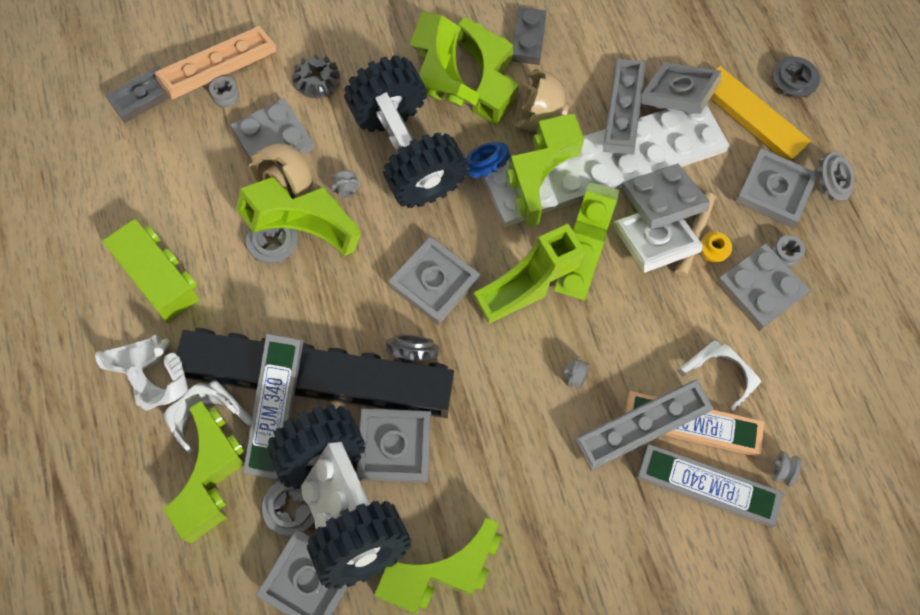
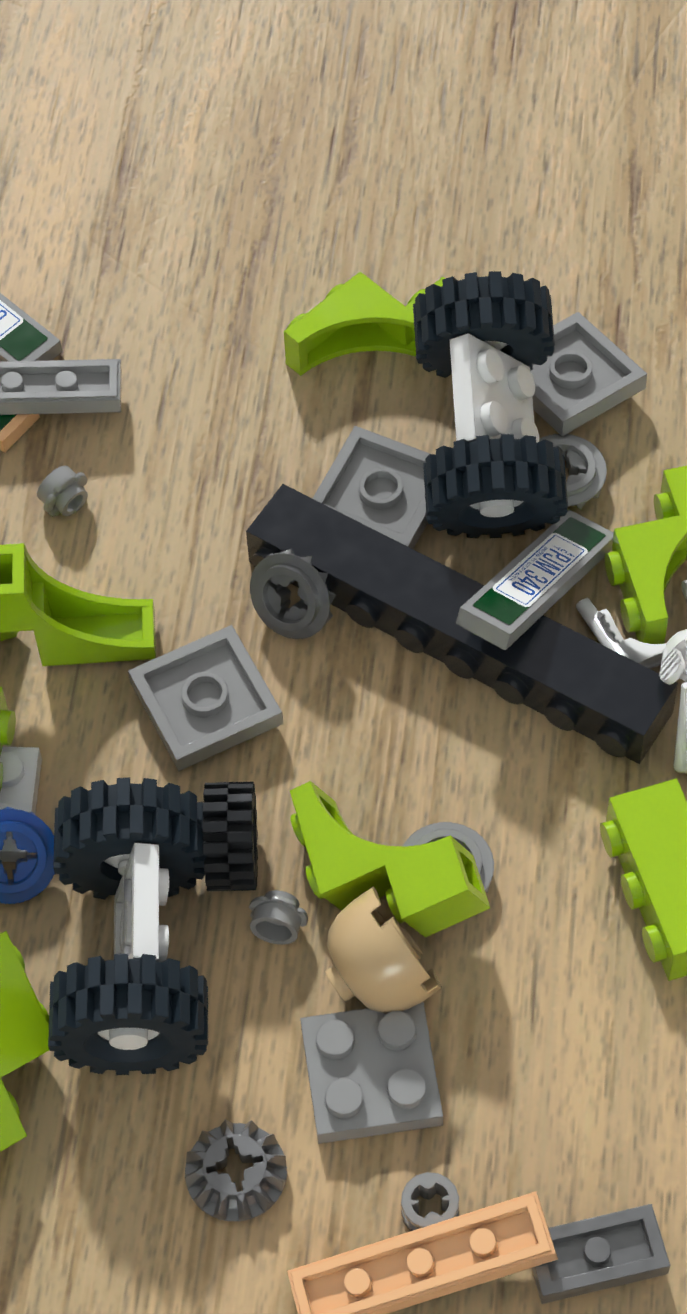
camera: 150 degrees left, 10 degrees down
none -> black tyre [203,782,258,891]

